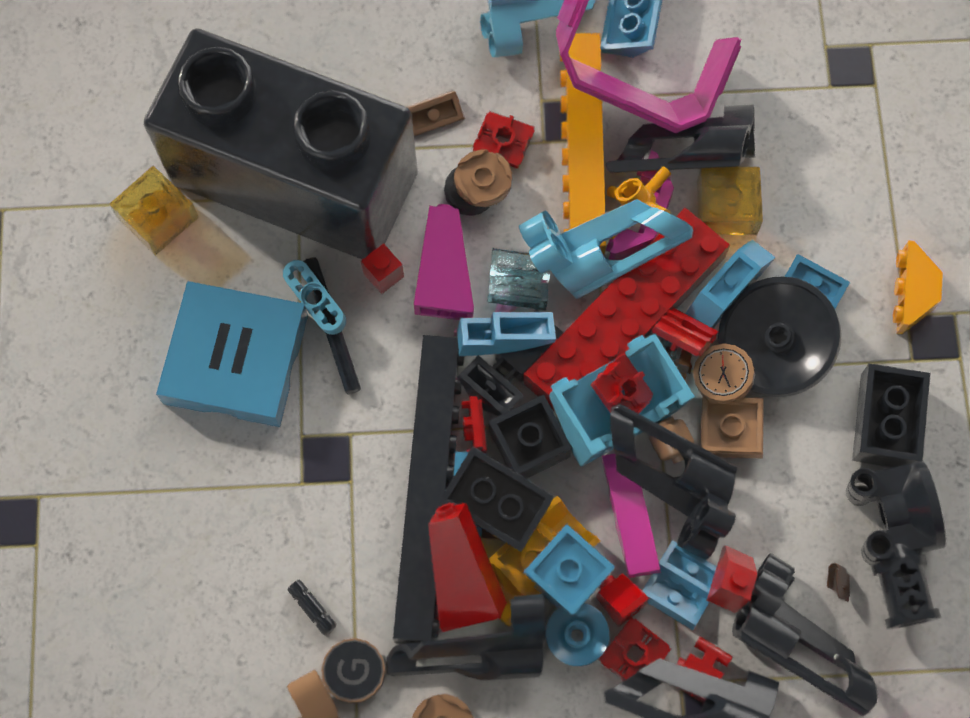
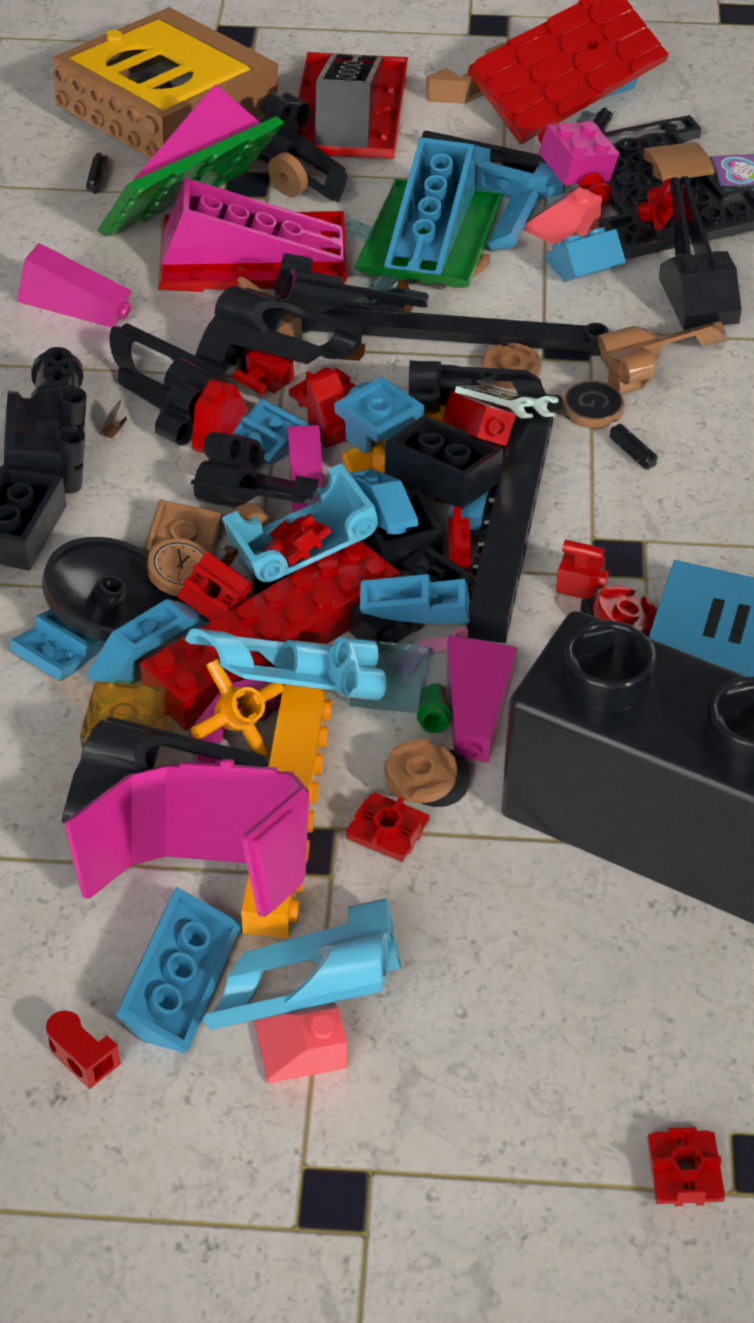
camera: 175 degrees left, 25 degrees down
medium nougat slope [407,91,465,136] -> none
none -> dark azure slope [349,469,418,534]
none -> green cone [417,683,452,733]
none -> light aqua flag [455,385,558,418]
none -> red brick [556,539,609,599]
none -> red tile [592,585,657,638]

